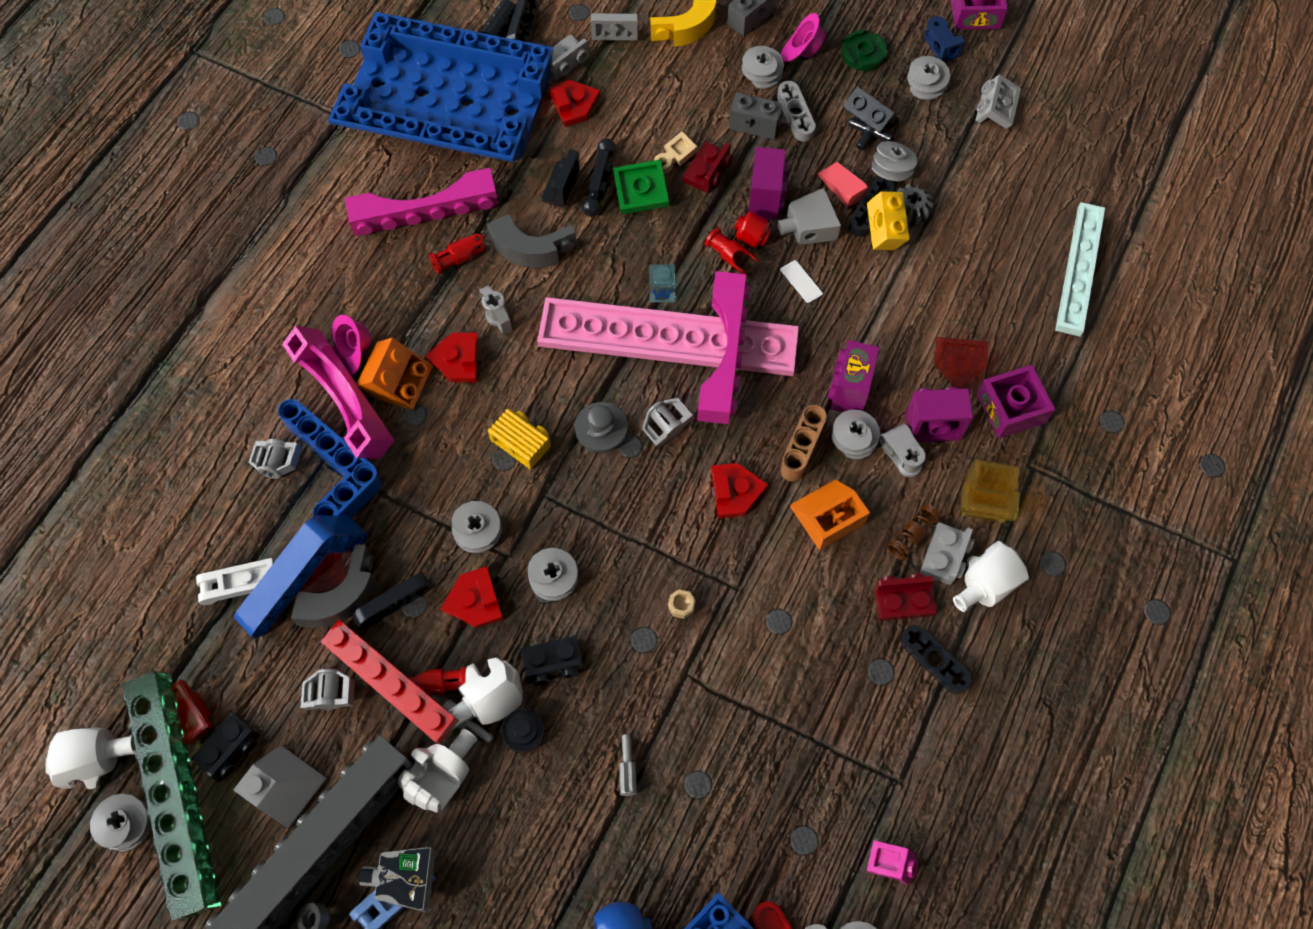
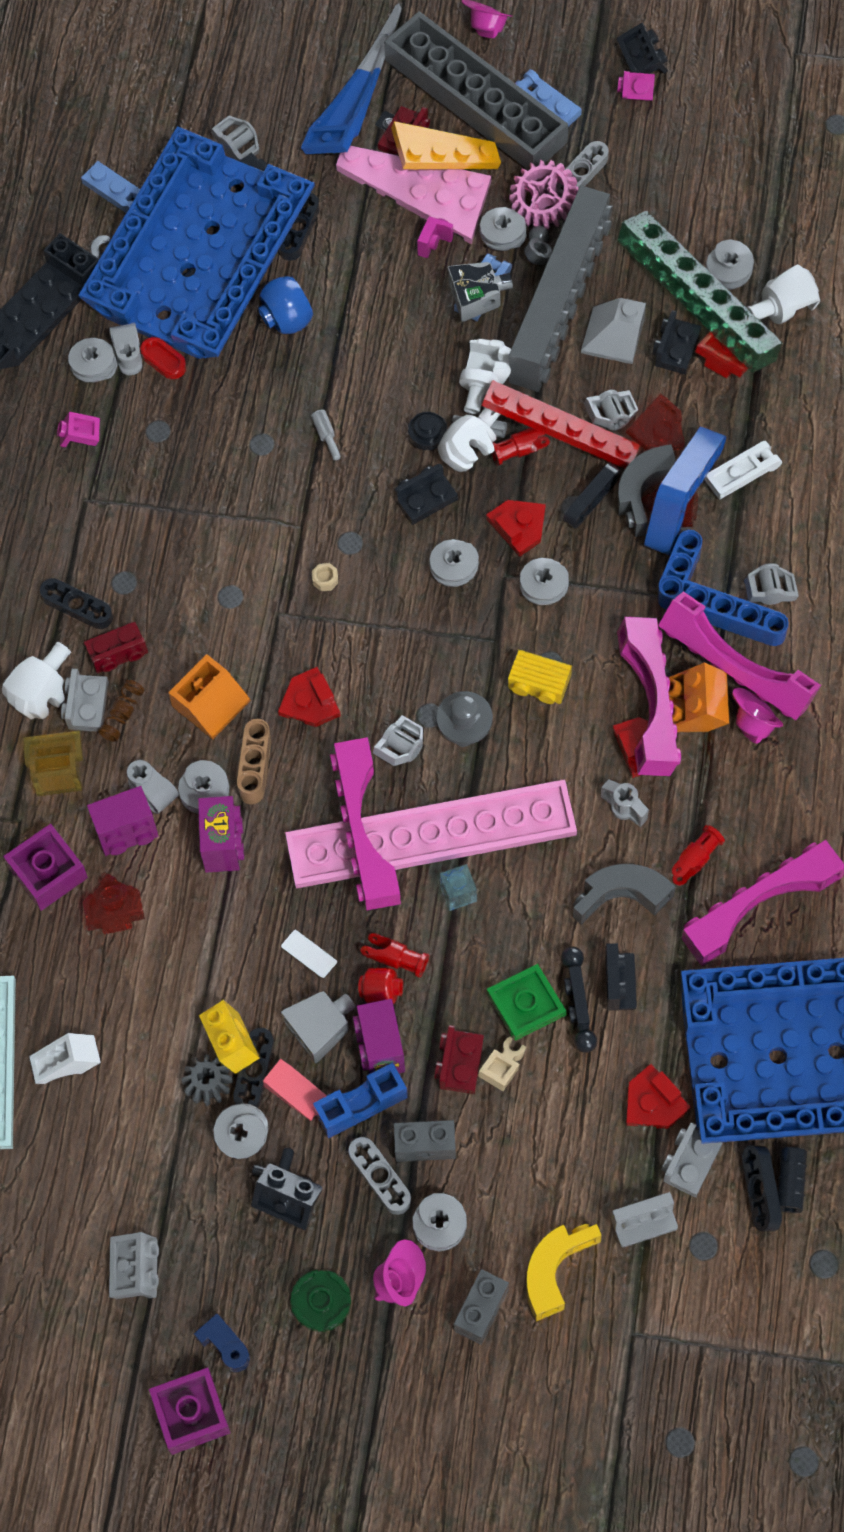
camera: 165 degrees right, 0 degrees up
light grey piece [907,56,950,100] -> none
none -> white arch [30,1033,100,1084]
none -> blue arch [313,1063,408,1139]
none -> arch [617,617,681,776]
none -> clear red plate [626,393,685,450]

